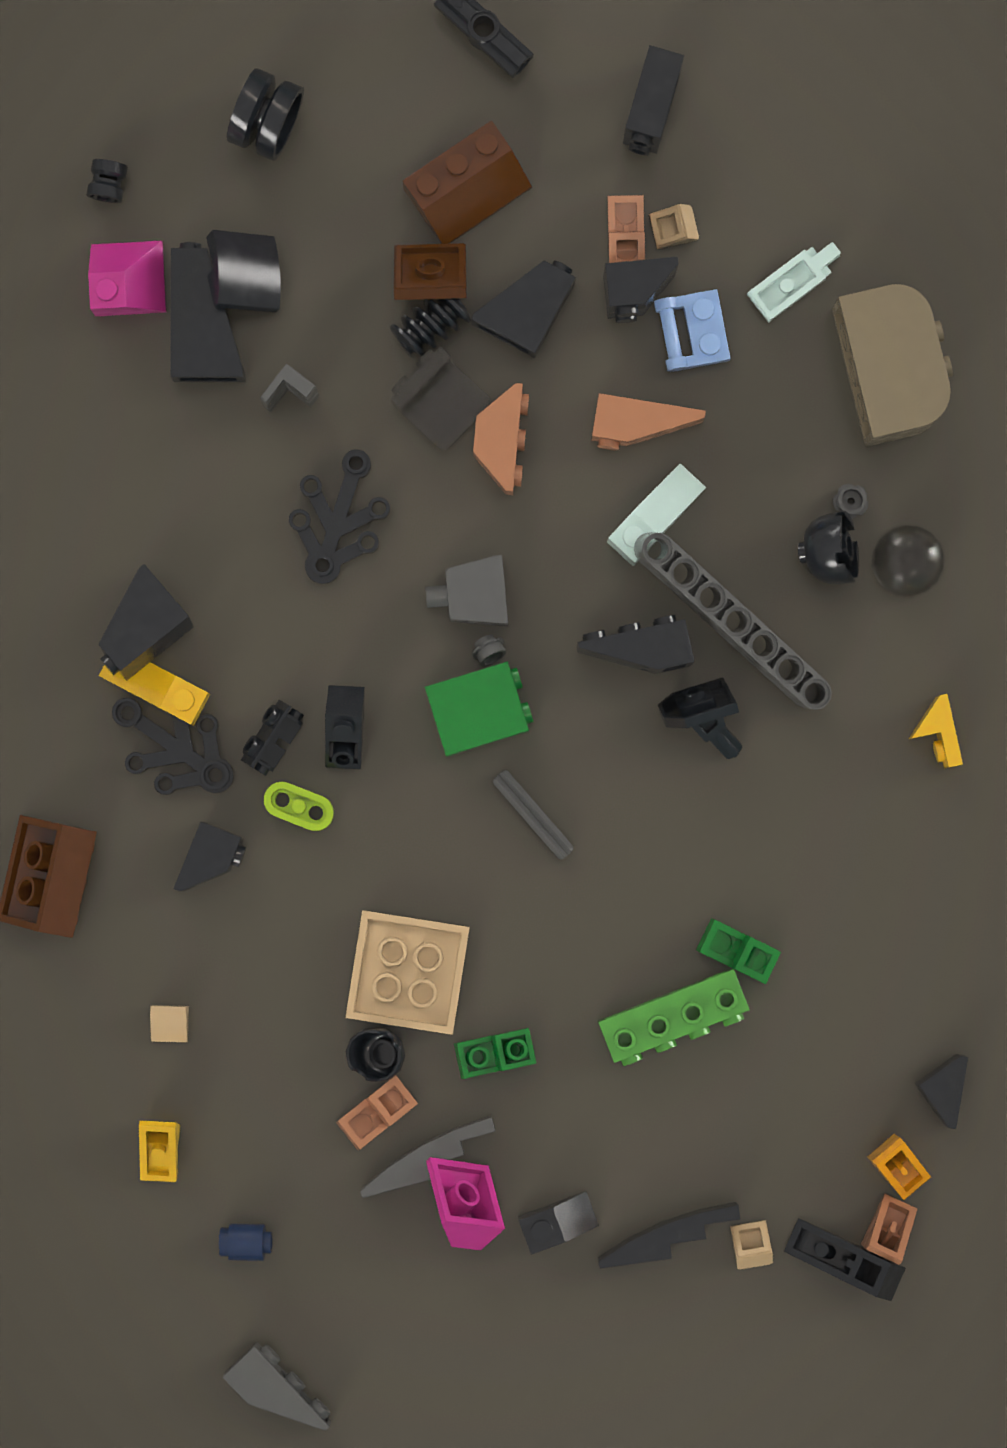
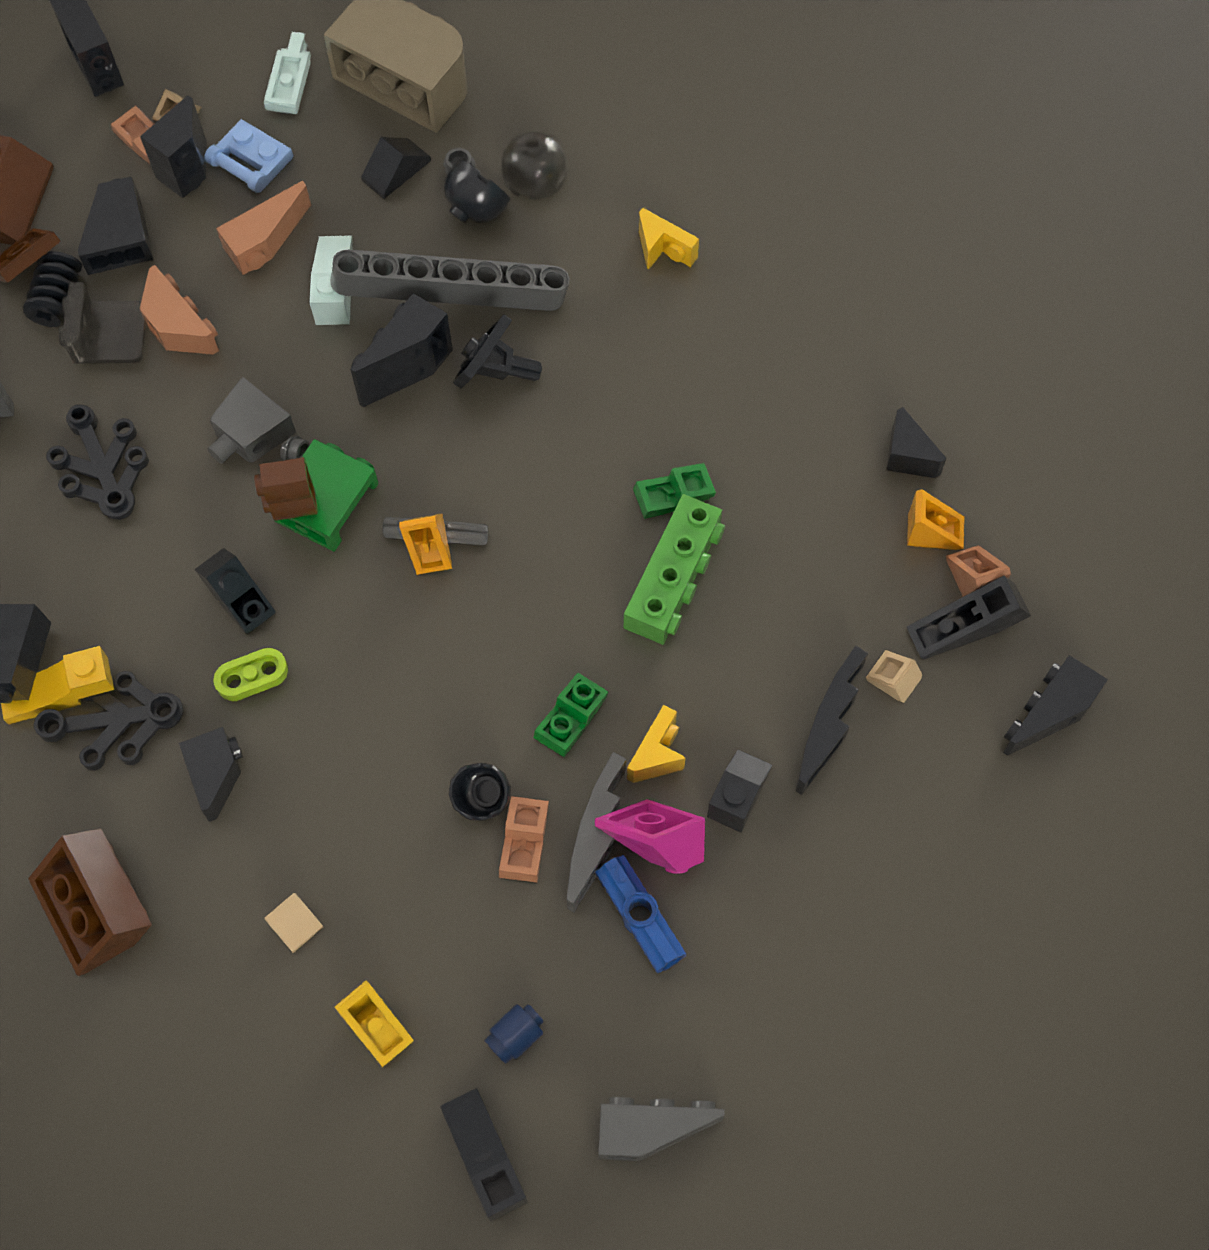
camera: 45 degrees left, 20 degrees down
black hinge [241,700,304,776] -> none
tan plate [345,910,470,1035] -> none
none -> reddish brown brick [254,457,318,521]
none -> black slope [361,137,431,199]
none -> light orange slope [399,513,452,575]
none -> black slope [440,1088,528,1221]
none -> blue piece [595,855,686,974]
none -> yellow slope [627,705,686,783]
none -> black slope [1003,655,1108,756]

